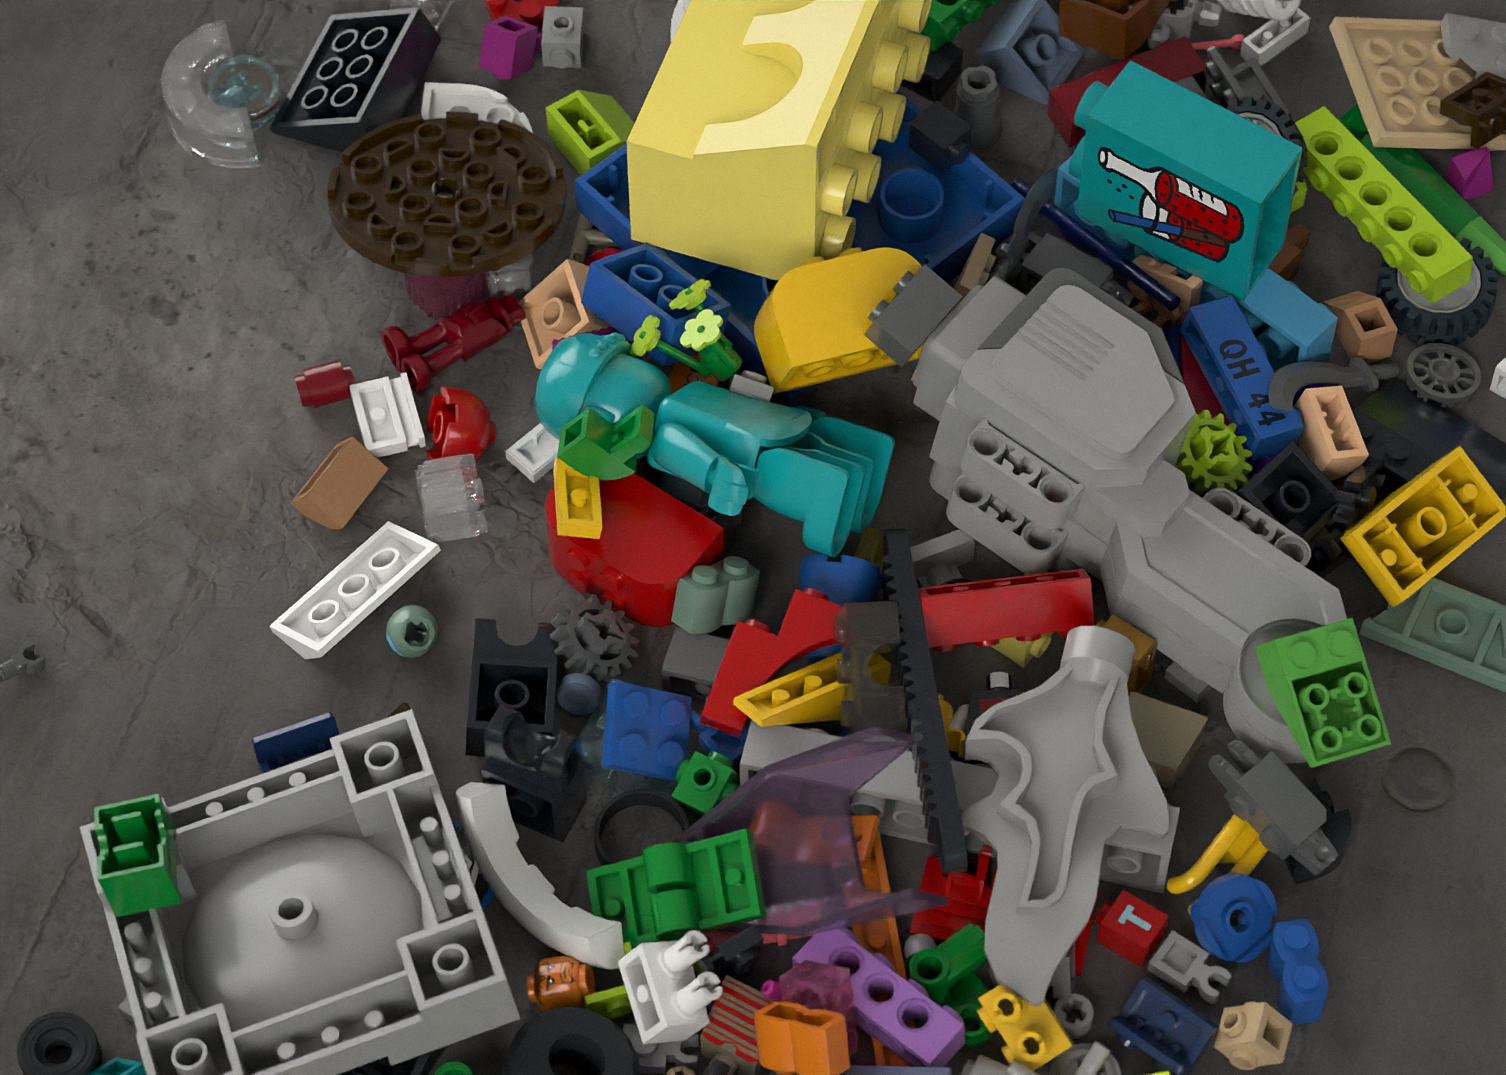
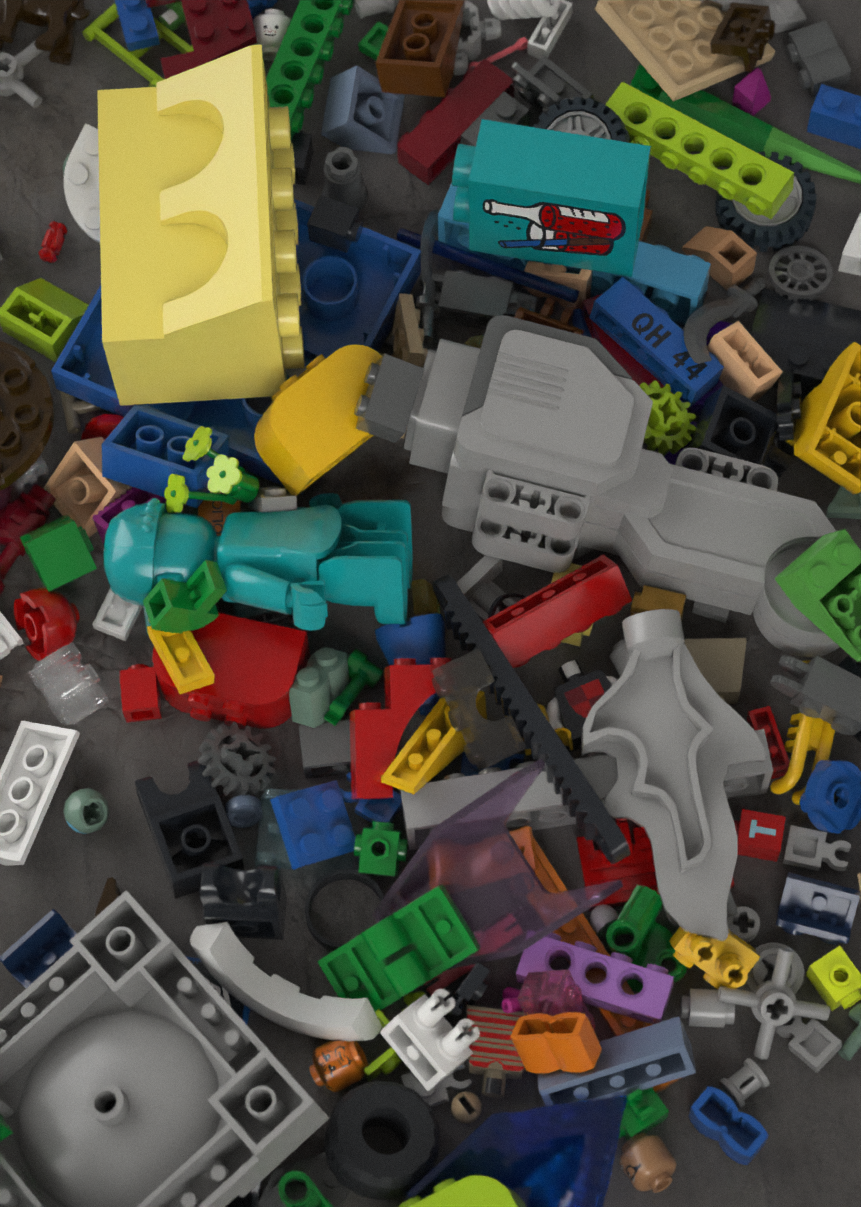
camera: 20 degrees left, 10 degrees up
none -> green piece [19,515,97,592]
none -> red piece [39,221,67,263]
none -> red brick [119,664,162,723]
none -> green brick [323,648,384,726]
none -> red piece [747,706,790,780]

